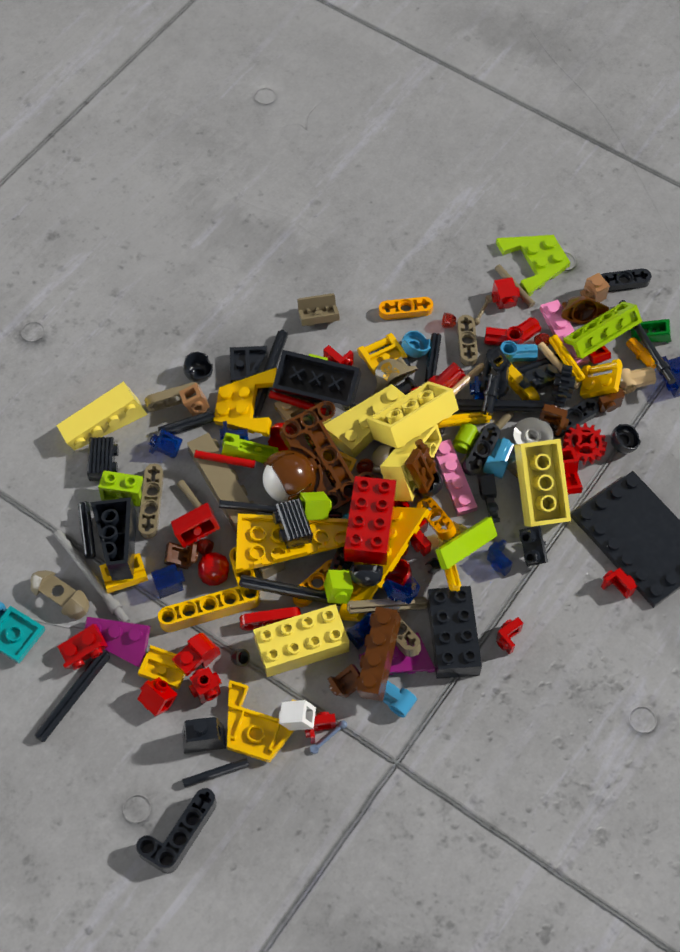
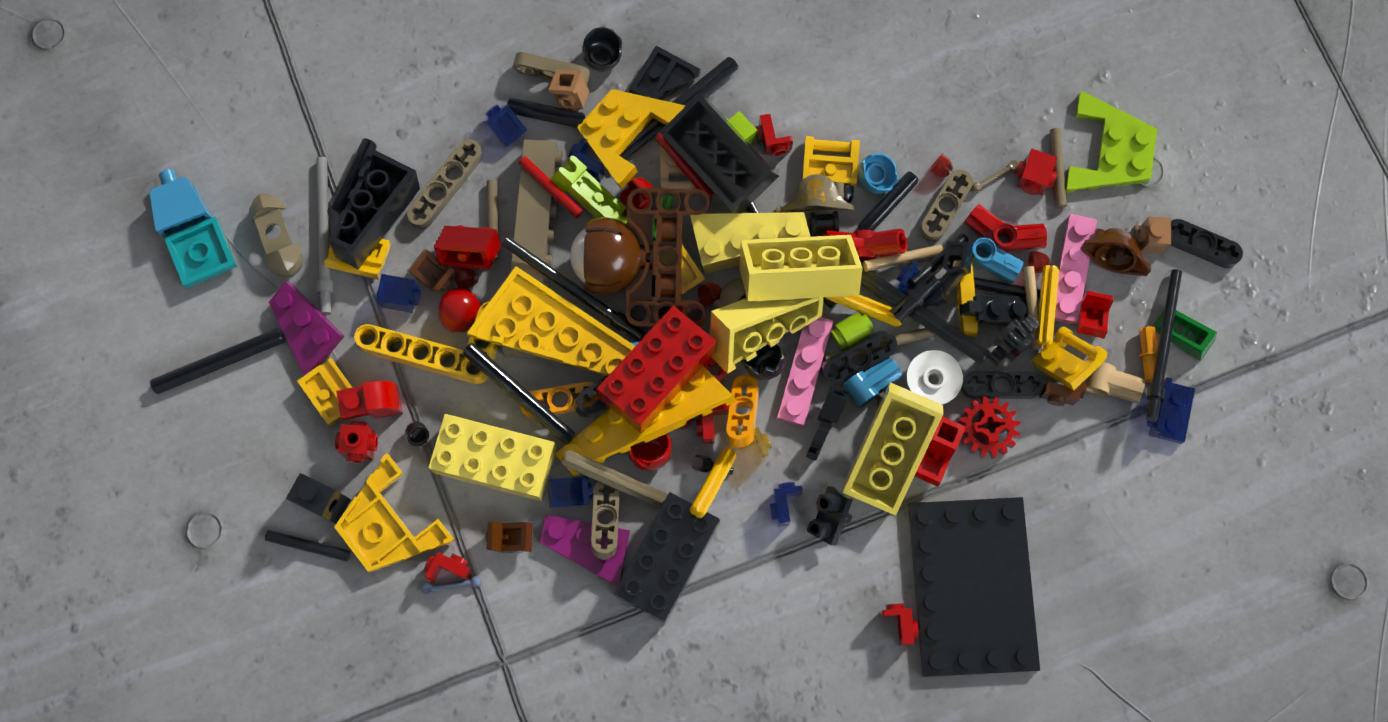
camera: 35 degrees right, 15 degrees up
light yellow wedge [56,381,148,451] -> none
red bracket [57,624,108,670] -> none
black brick [87,437,119,481] -> none
lime bracket [98,471,143,507] -> none
black beam [136,788,217,874] -> none
red brick [137,677,178,716] -> none
red beam [239,607,301,631] -> none
black brick [272,498,313,549] -> none
white brick [279,700,316,731] -> none
dark tan bracket [297,293,340,326] -> none
lime brick [299,492,332,520] -> none
lime brick [324,570,353,604] -> none
black hair [350,564,383,588] -> none
reddish brown brick [355,607,401,702] -> none
light orange beam [379,297,433,320] -> none
clear blue bracket [382,576,420,605] -> none
dark azure piece [383,681,417,718] -> none
reddish brown plate [405,439,437,493] -> none
lime tile [435,517,498,570] -> none
red bracket [496,617,524,655] -> none
reddish brown bracket [538,404,569,436] -> none
lime fence [563,302,642,359] -> none
black hair [610,424,641,454] -> none

